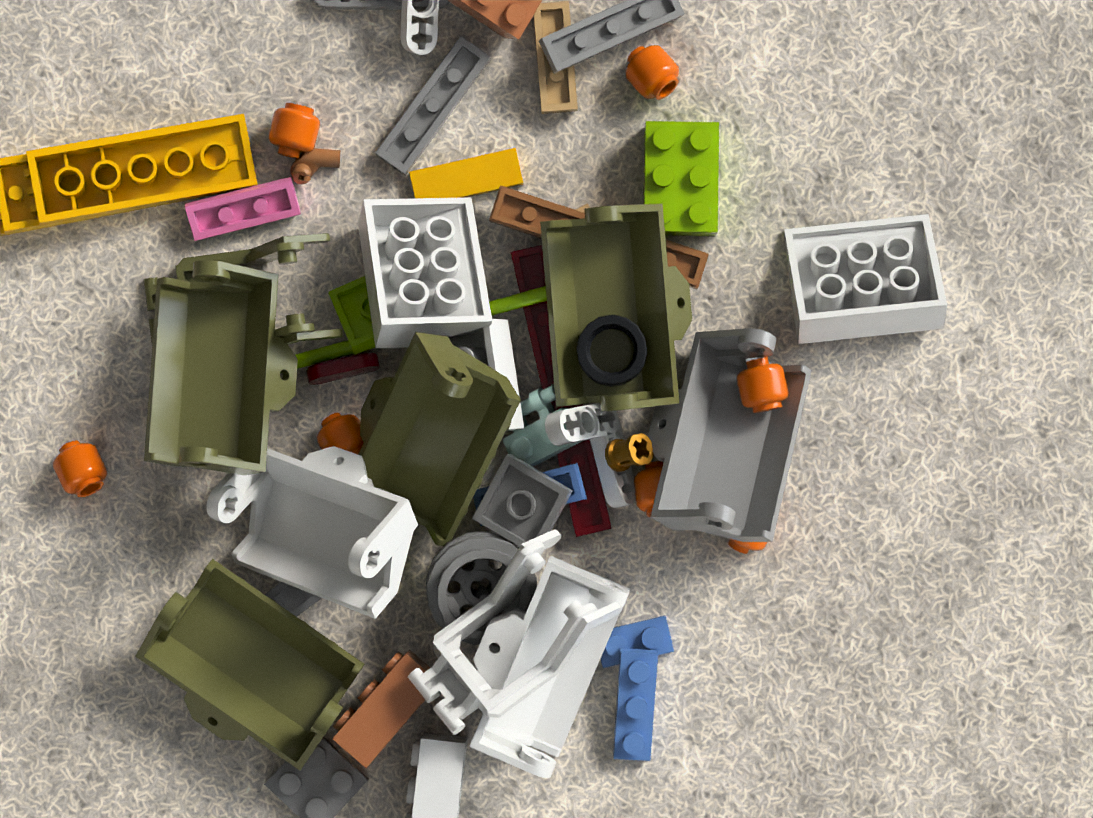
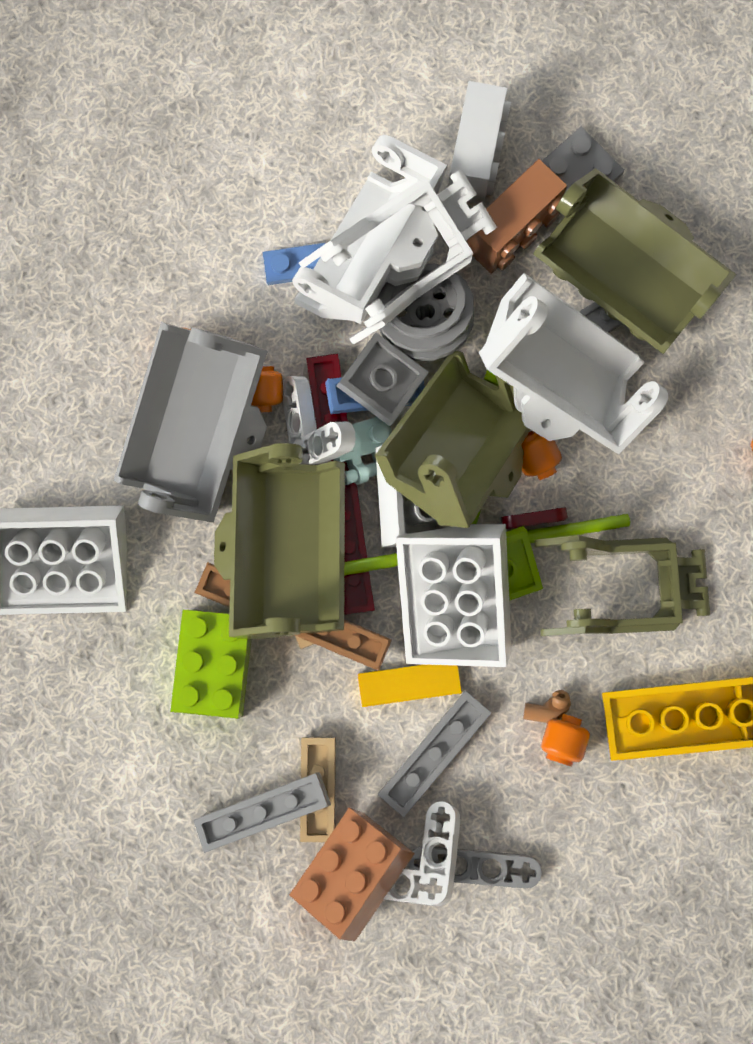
camera: 175 degrees left, 5 degrees down
olive piece [144,260,298,475] -> none
bright pink plate [185,177,301,241] -> none
black tyre [577,315,647,387] -> none
pearl gold bush [605,433,654,472] -> none
medium blue plate [613,648,658,761] -> none
orange head [625,45,679,100] -> none
orange head [736,357,789,413] -> none

